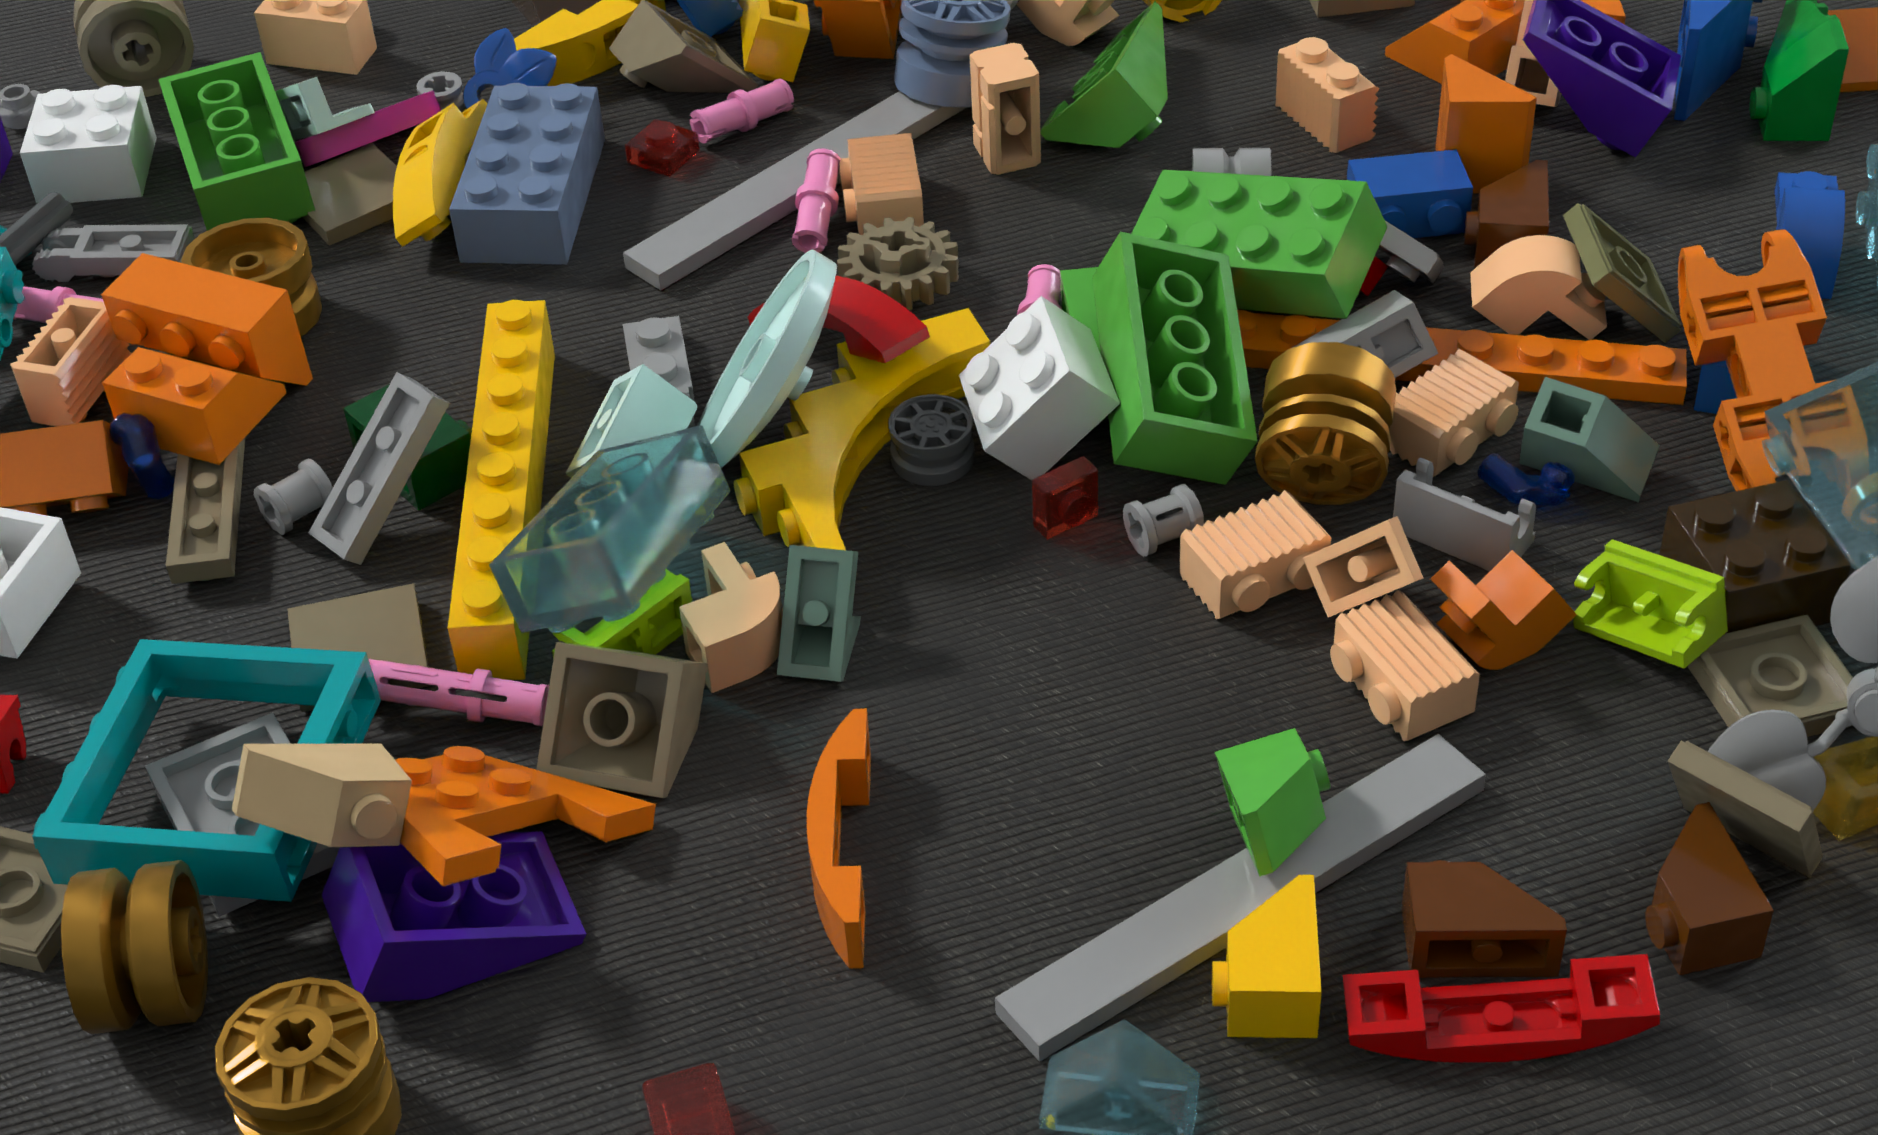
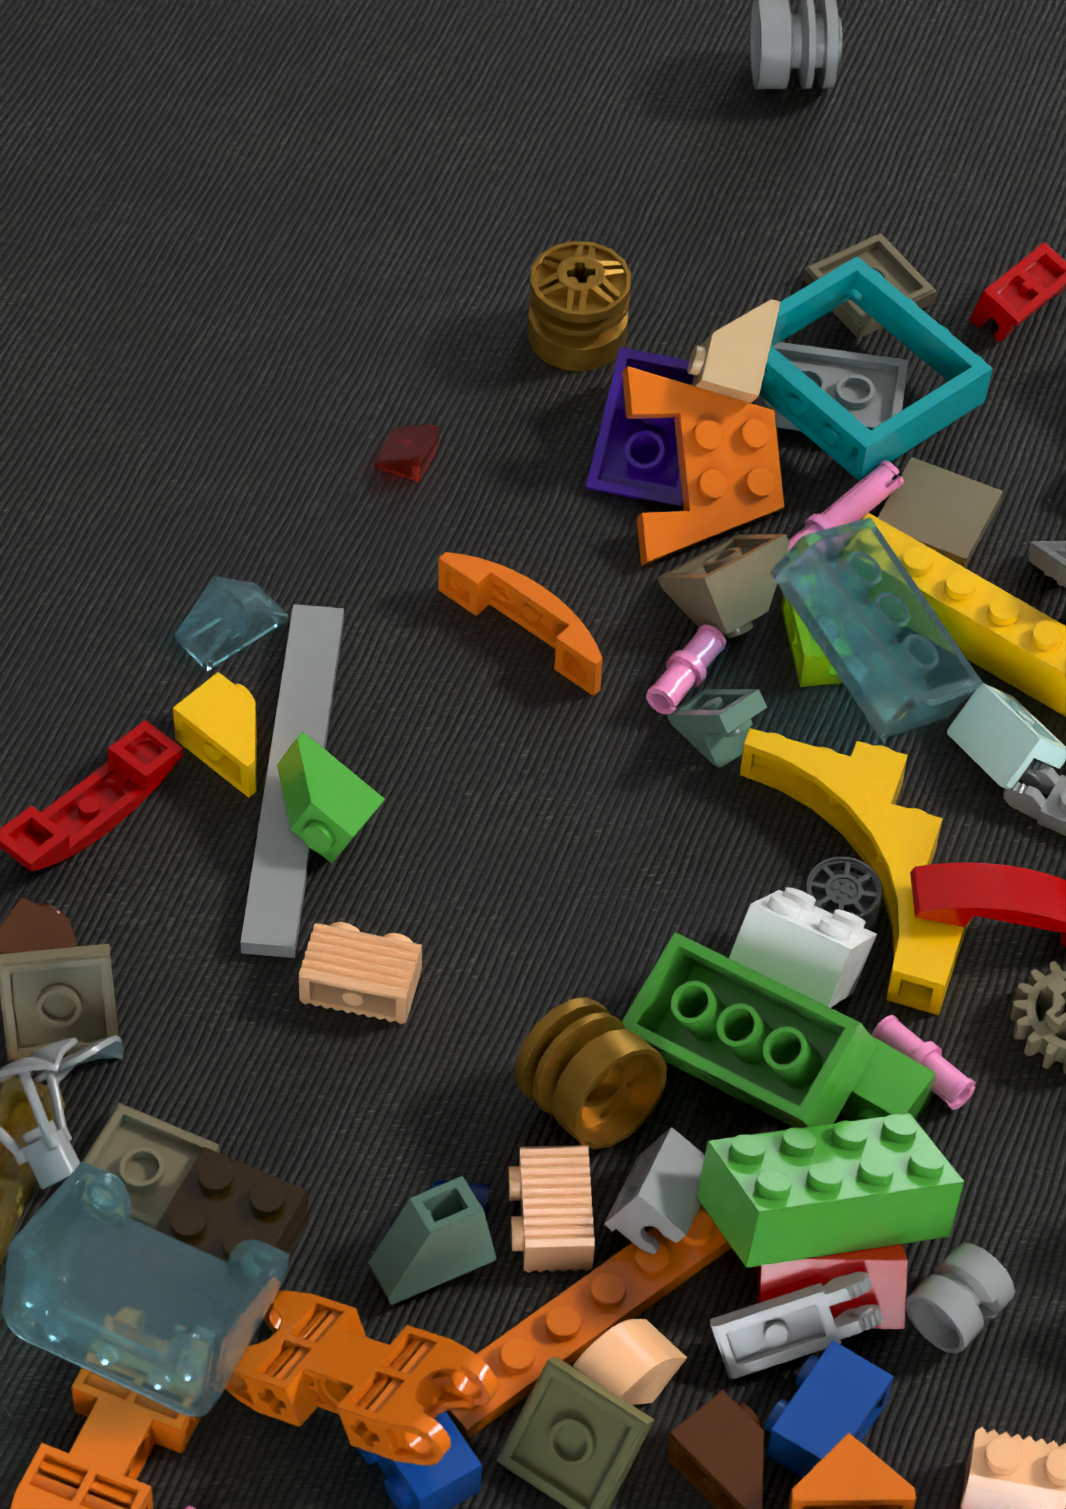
camera: 125 degrees right, 10 degrees up
pearl gold wheel [61,860,208,1034] -> none
light nougat brick [679,542,783,693] -> none
light aqua dish [689,249,837,472] -> none
clear red plate [1032,456,1098,540] -> none
light grey bush [1123,484,1204,557] -> none
light nougat brick [1180,490,1331,619] -> none
light nougat slope [1303,516,1423,617] -> none
light grey hinge [1393,457,1536,571] -> none
reddish brown slope [1402,860,1567,978] -> none
orange brick [1430,550,1577,670] -> none
lime hinge [1573,539,1728,669] -> none
none -> bright pink pin [646,625,726,715]

